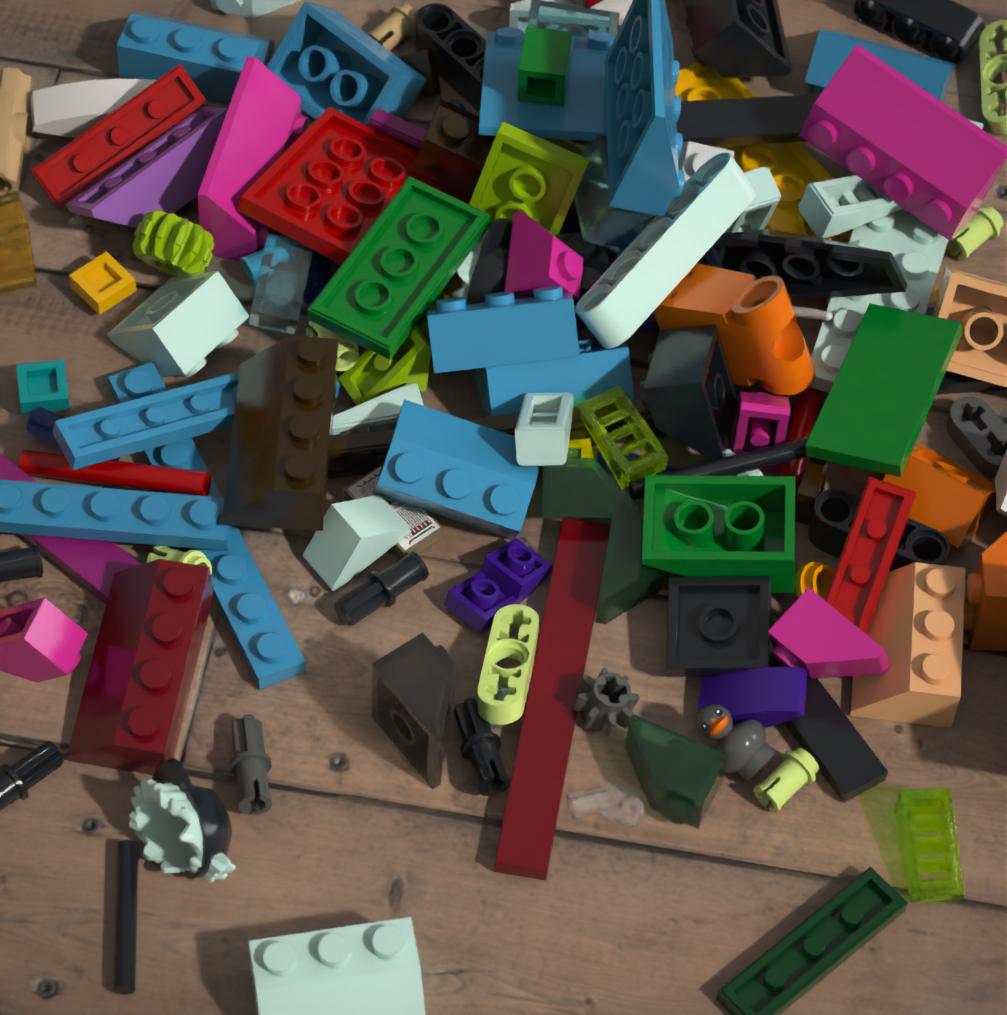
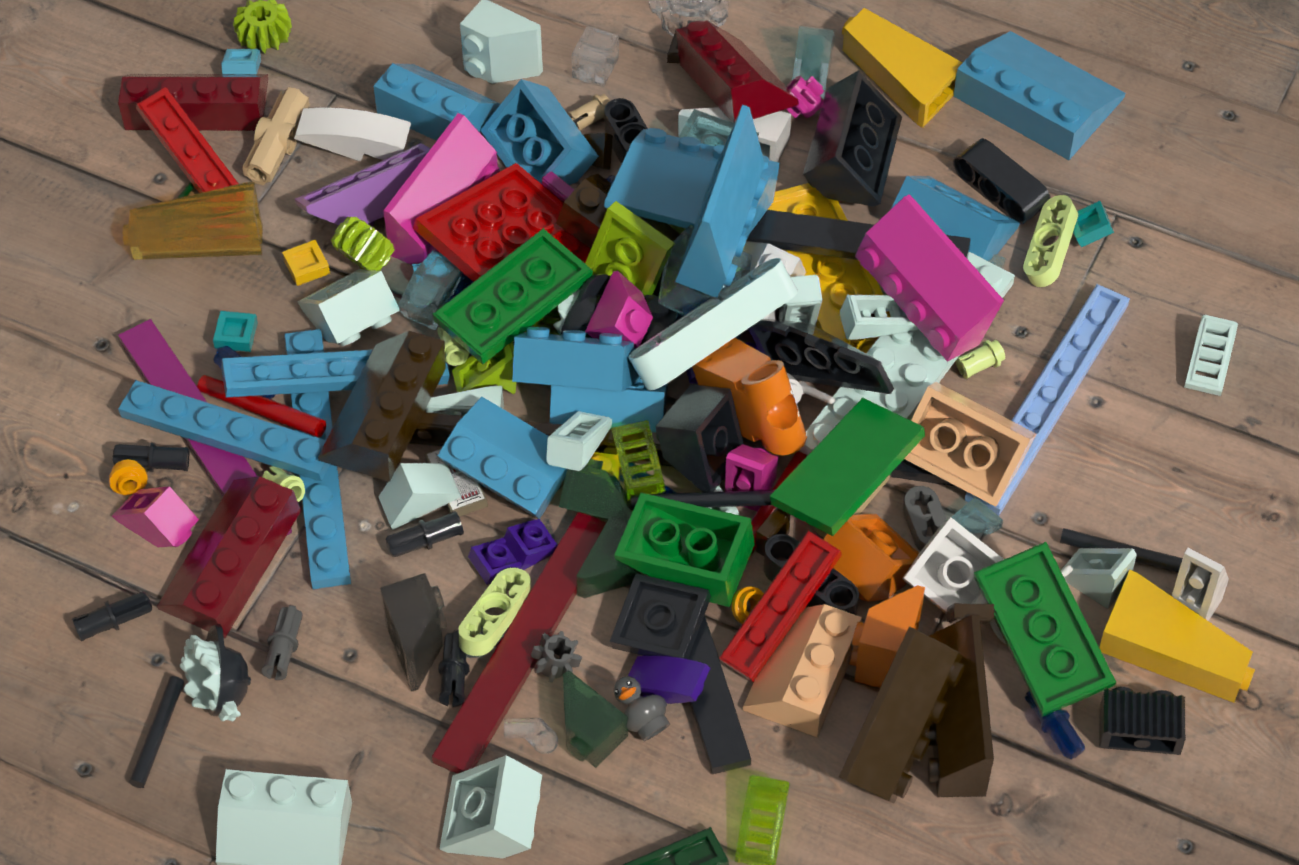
camera: 20 degrees right, 0 degrees up
red tile [30,64,207,209] -> none
green brick [517,27,573,106] -> none
yellowish green pin [753,748,819,813] -> none
dark pink slope [768,587,890,679] -> none
none -> light aqua slope [440,755,542,858]

